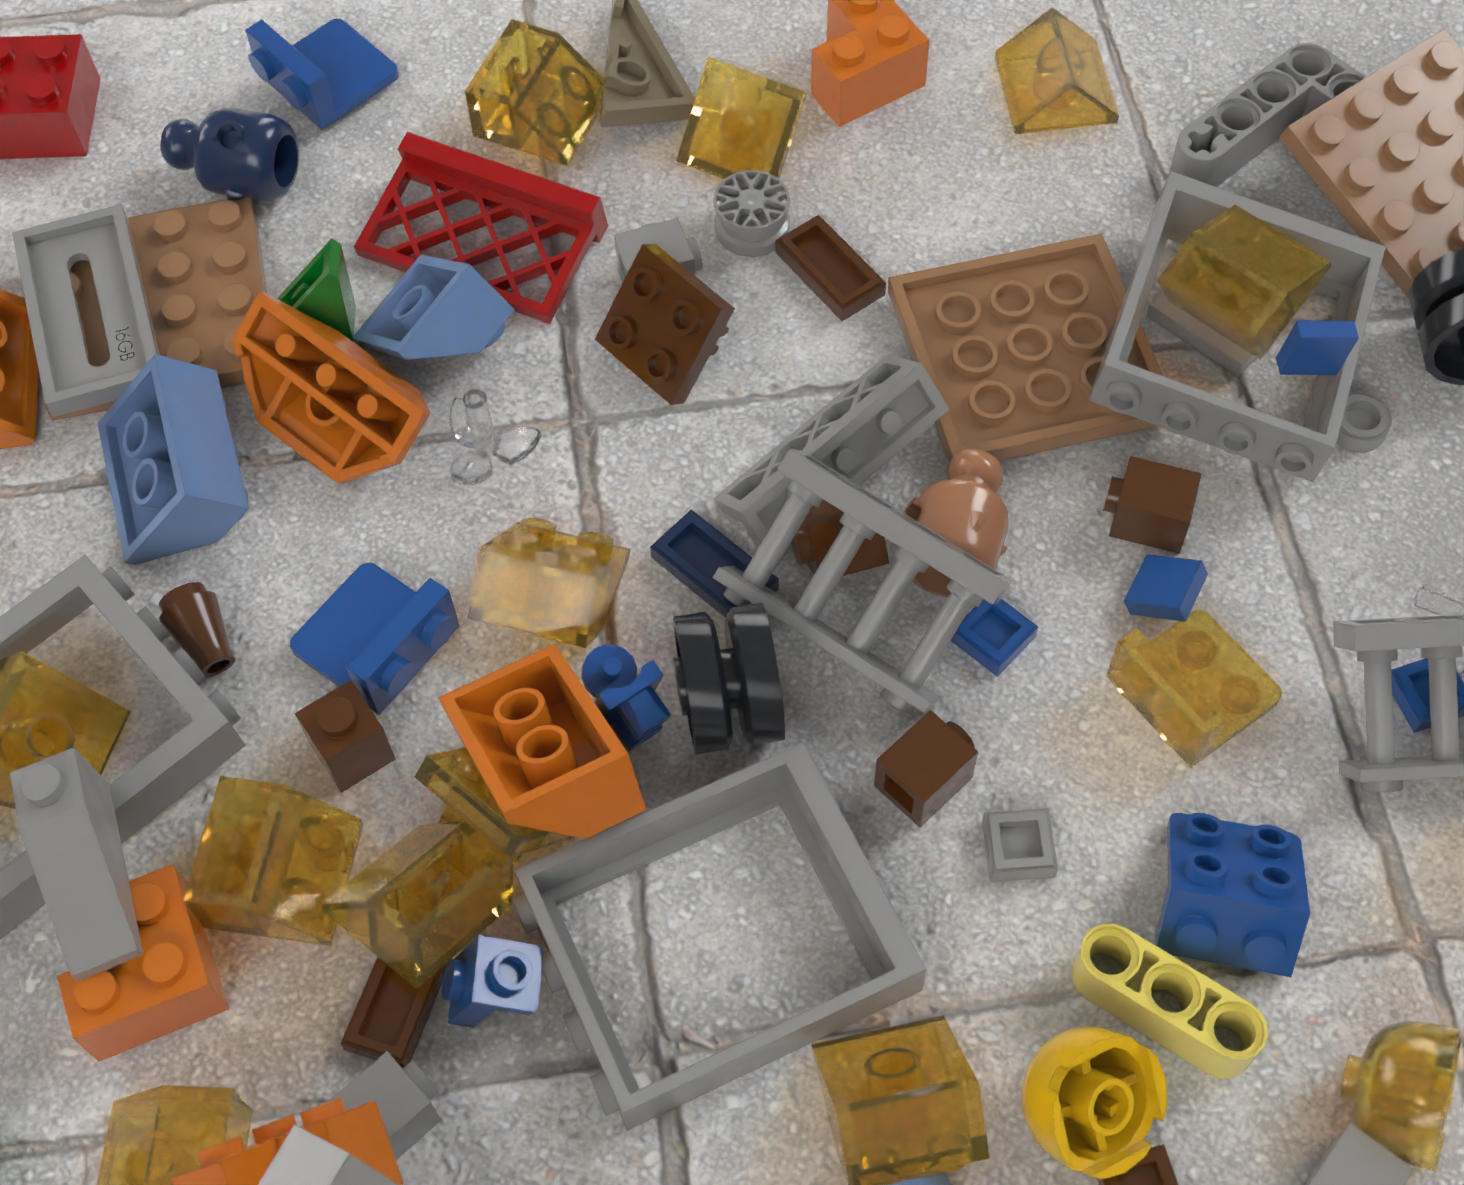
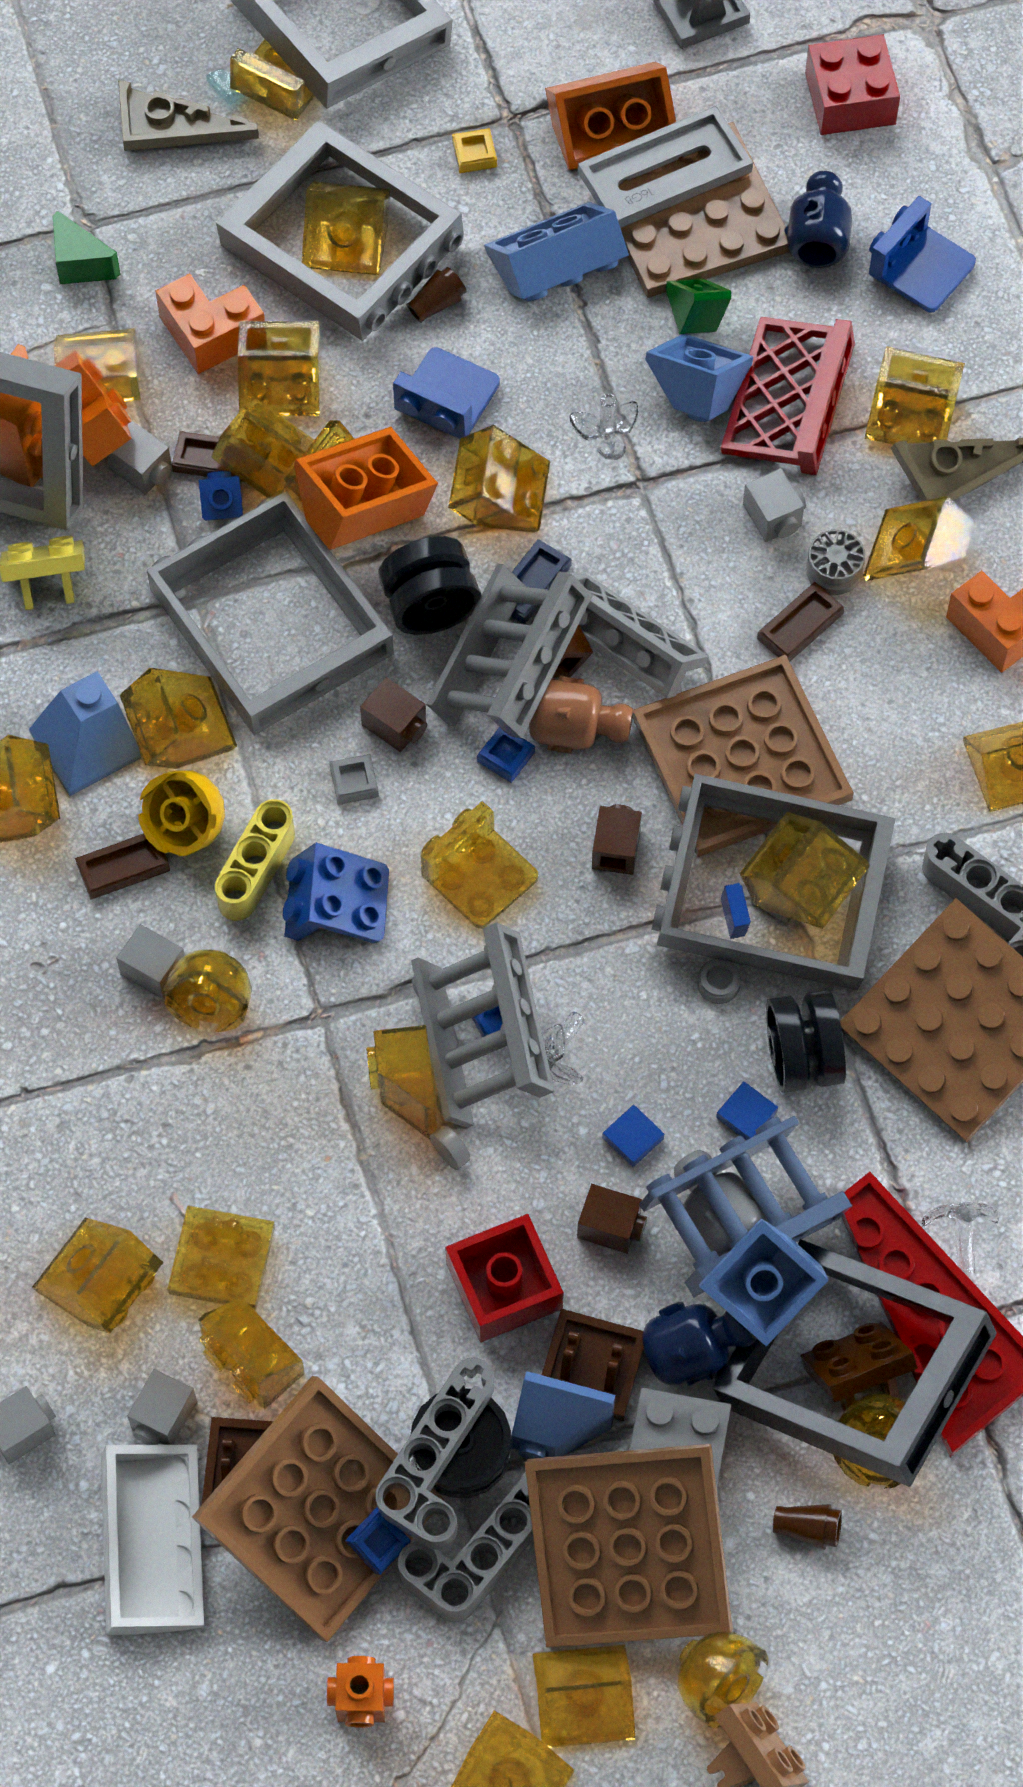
camera: 80 degrees right, 5 degrees up
light grey slope [10,748,143,981] -> none
orange wedge [232,291,430,484] -> none
reddish brown brick [294,680,396,793] -> none
blue hips [581,645,671,751] -> none
reddish brown plate [595,244,735,405] -> none
blue tile [1124,554,1208,622] -> none

